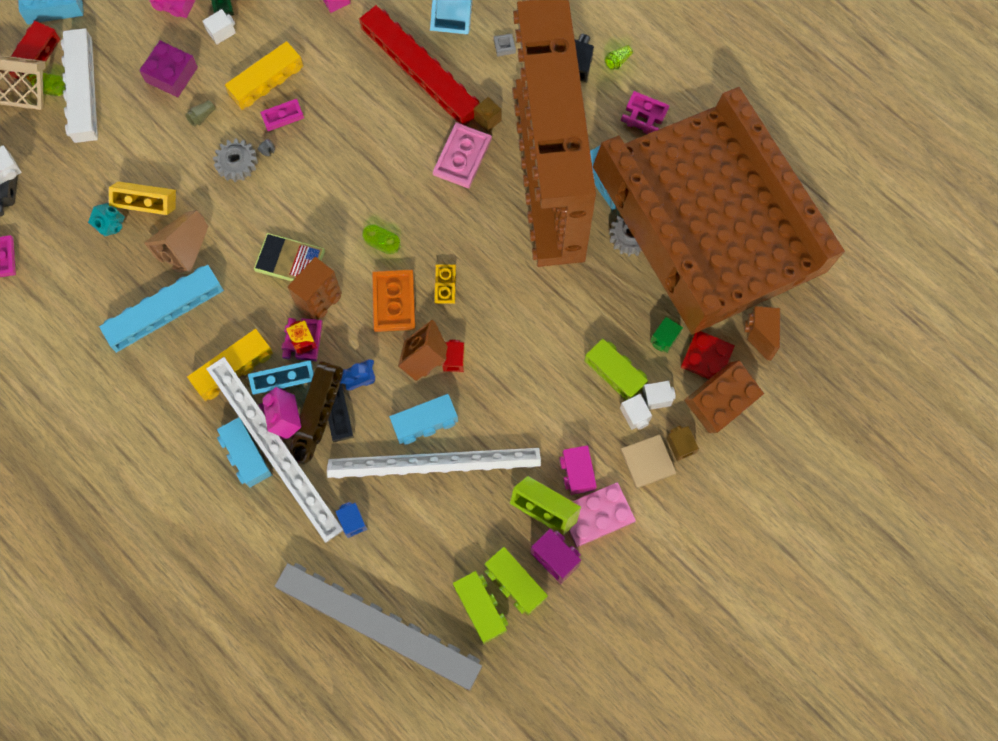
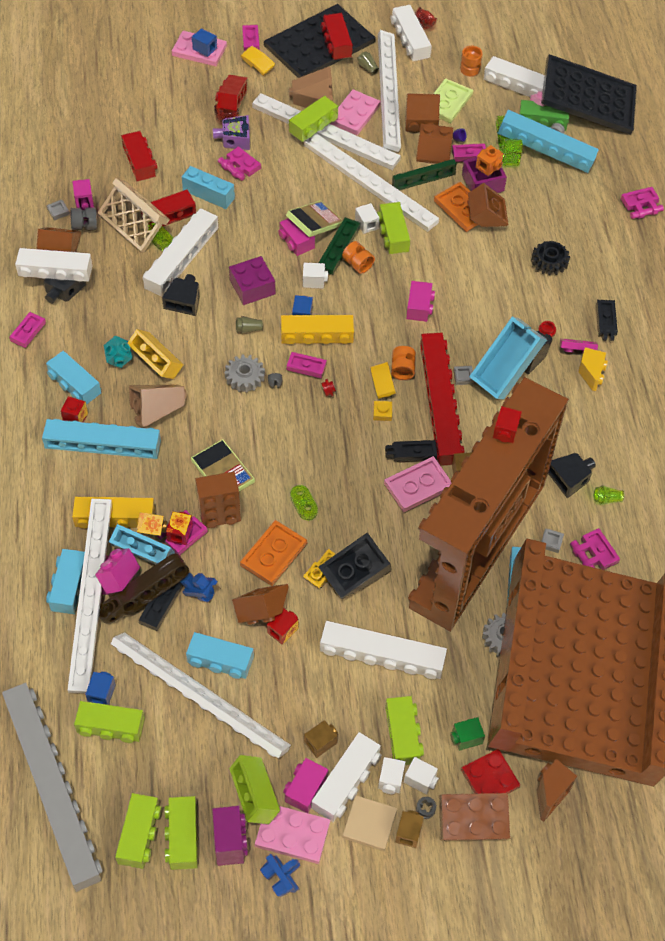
camera: 35 degrees right, 15 degrees down
none -> medium azure brick [46,351,101,405]
none -> red brick [60,396,88,423]
none -> lime brick [74,701,145,743]
none -> brick [137,512,167,536]
none -> black torso [162,274,200,316]
none -> blue hips [260,854,300,897]
none -> blue brick [292,295,313,315]
none -> pearl gold brick [304,720,338,758]
none -> white brick [311,732,381,822]
none -> black slope [318,532,392,599]
none -> white brick [320,621,447,679]
none -> red plate [321,379,336,397]
none -> yellow slope [370,362,396,399]
none -> yellow plate [373,401,392,421]
none -> black hinge [385,440,437,462]
none -> orange wheel [391,346,416,380]
none -> dark grey bush [416,797,437,819]
none -> light grey tile [453,366,474,385]
none -> red brick [493,406,522,443]
none -> light grey tile [541,528,564,553]

